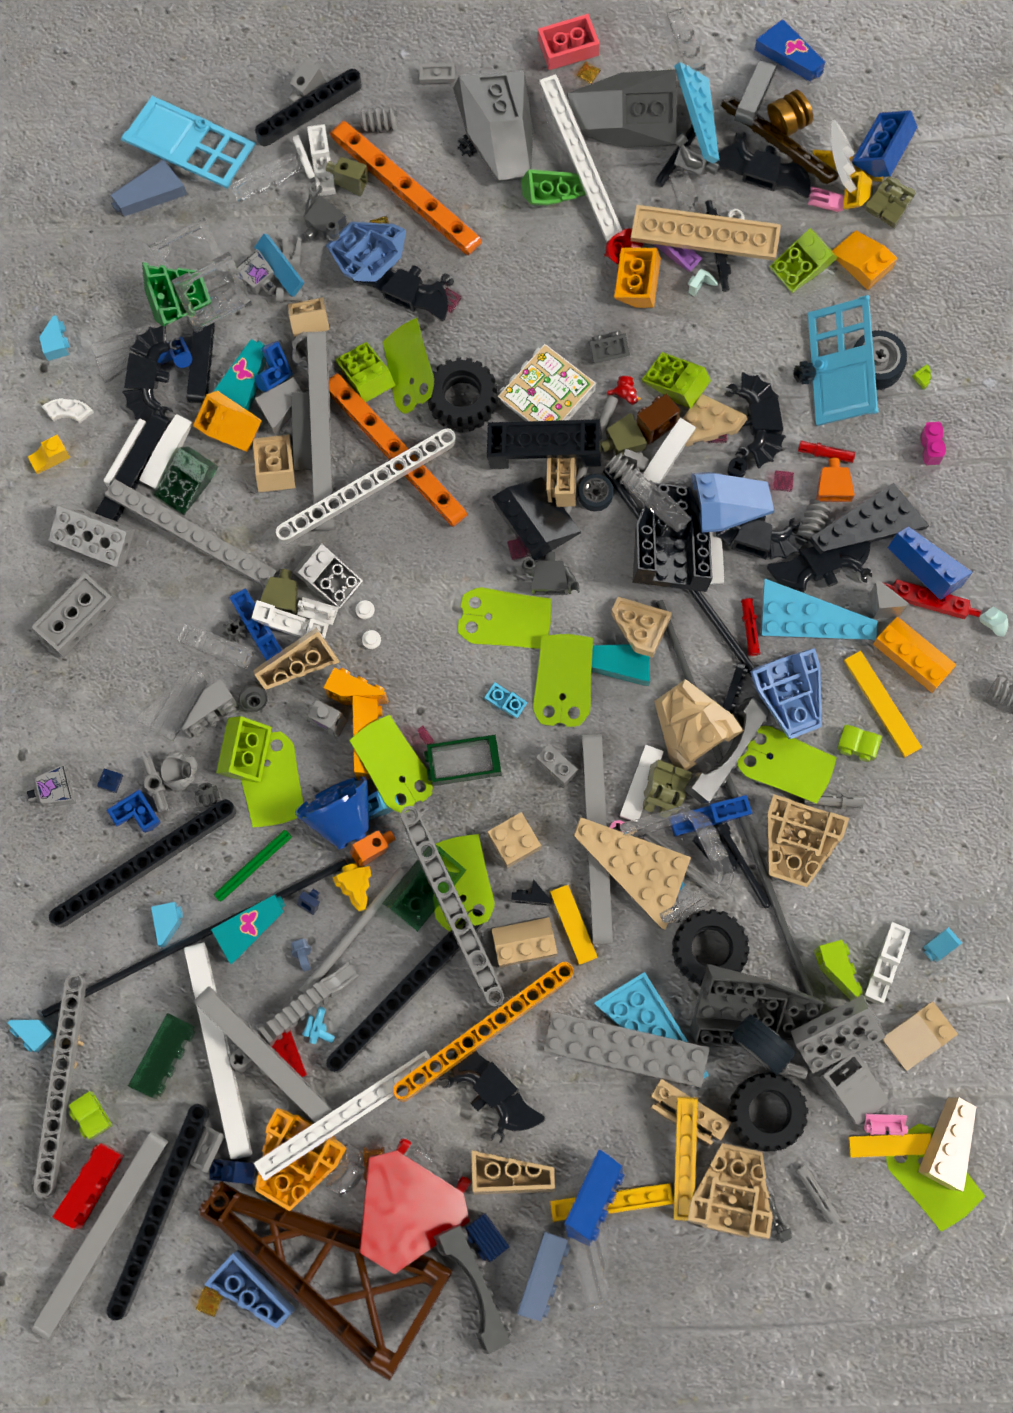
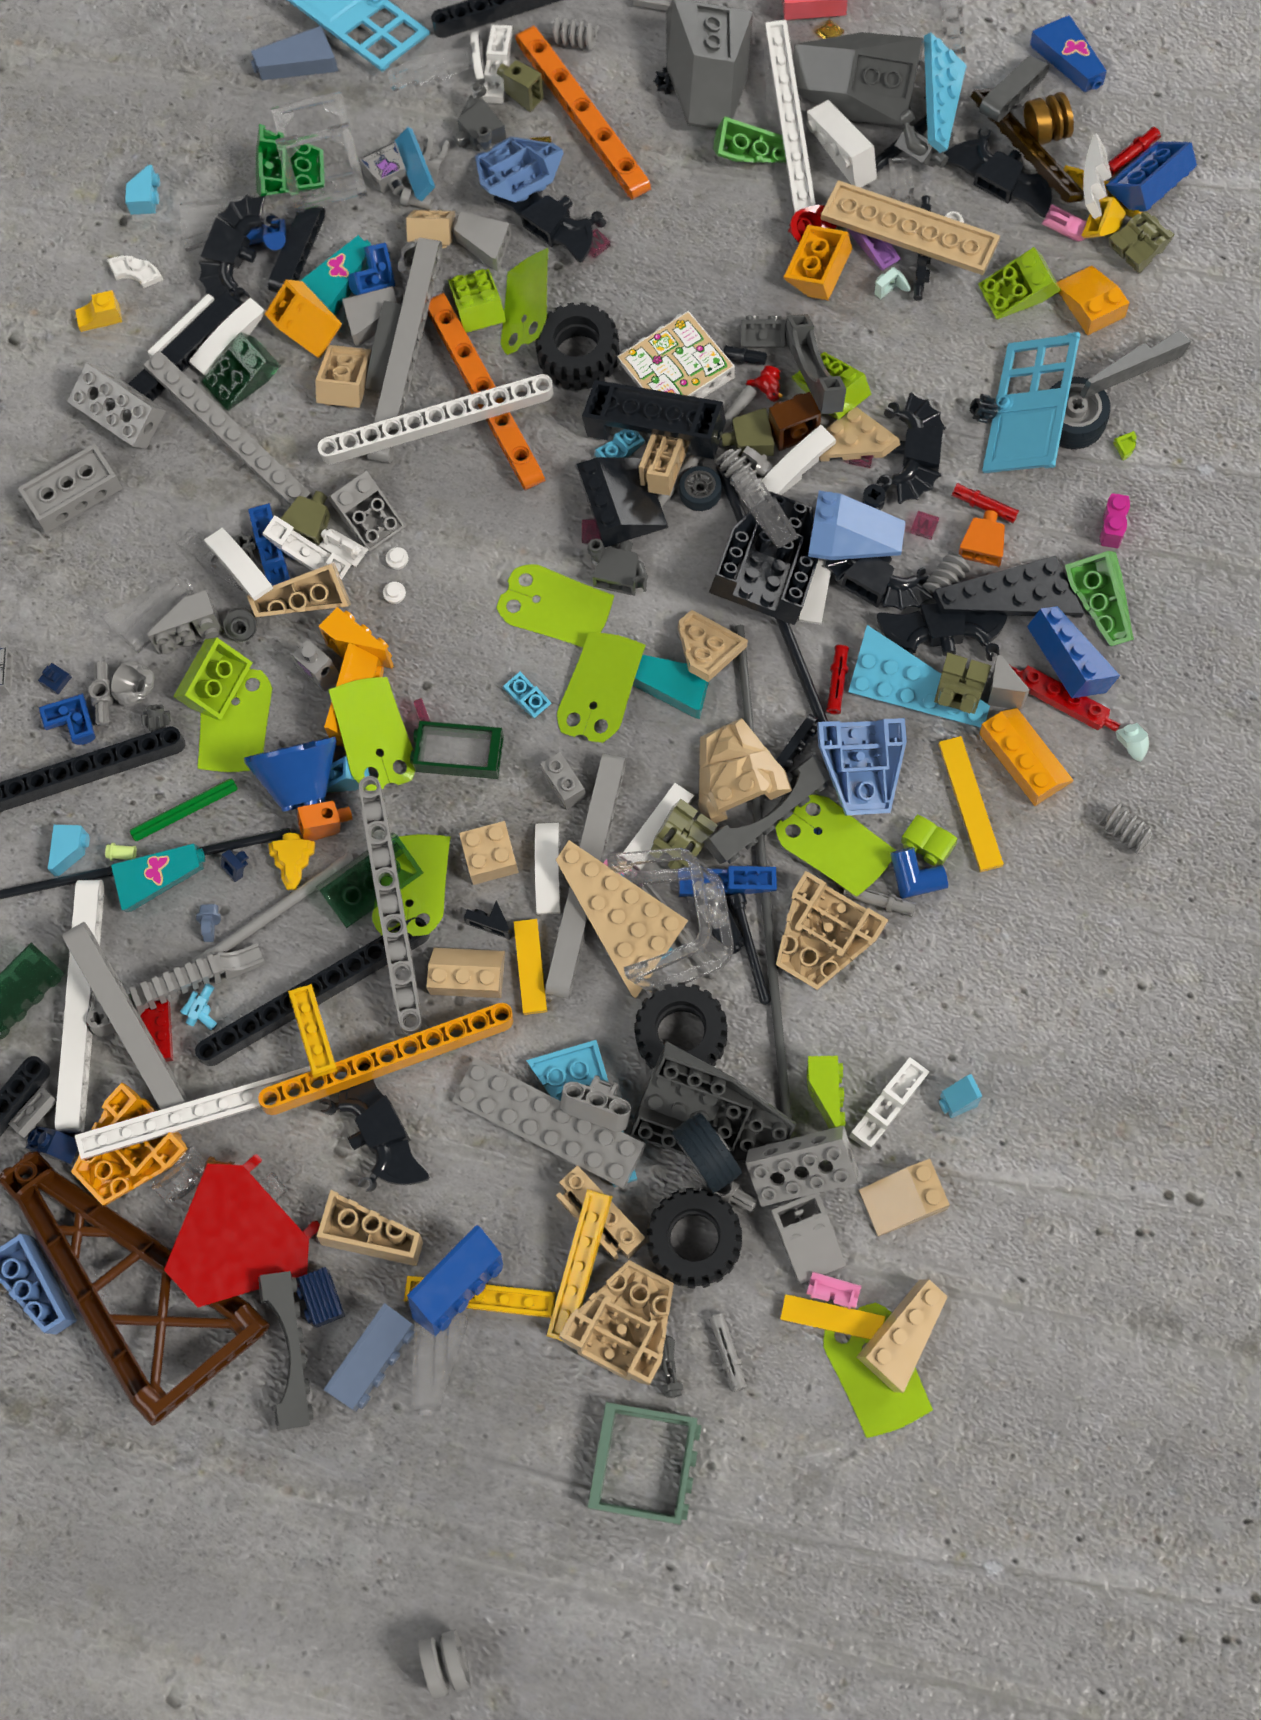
camera: 20 degrees right, 5 degrees down
none -> yellowish green pin [105,842,137,861]
none -> white slope [204,528,273,601]
none -> yellow tile [288,984,337,1078]
none -> light grey slope [452,212,511,271]
none -> white slope [535,823,561,914]
none -> light grey piece [560,1075,631,1132]
none -> sand green window [588,1402,702,1525]
none -> medium azure slope [595,429,645,458]
none -> black axle [723,345,767,365]
none -> dark grey arch [785,314,846,414]
none -> white wedge [806,100,877,188]
none -> blue brick [890,847,948,899]
none -> olive hips [934,653,992,714]
none -> bright green wedge [1065,551,1134,647]
none -> dark grey slope [1080,330,1191,399]
none -> red pin [1108,127,1161,176]

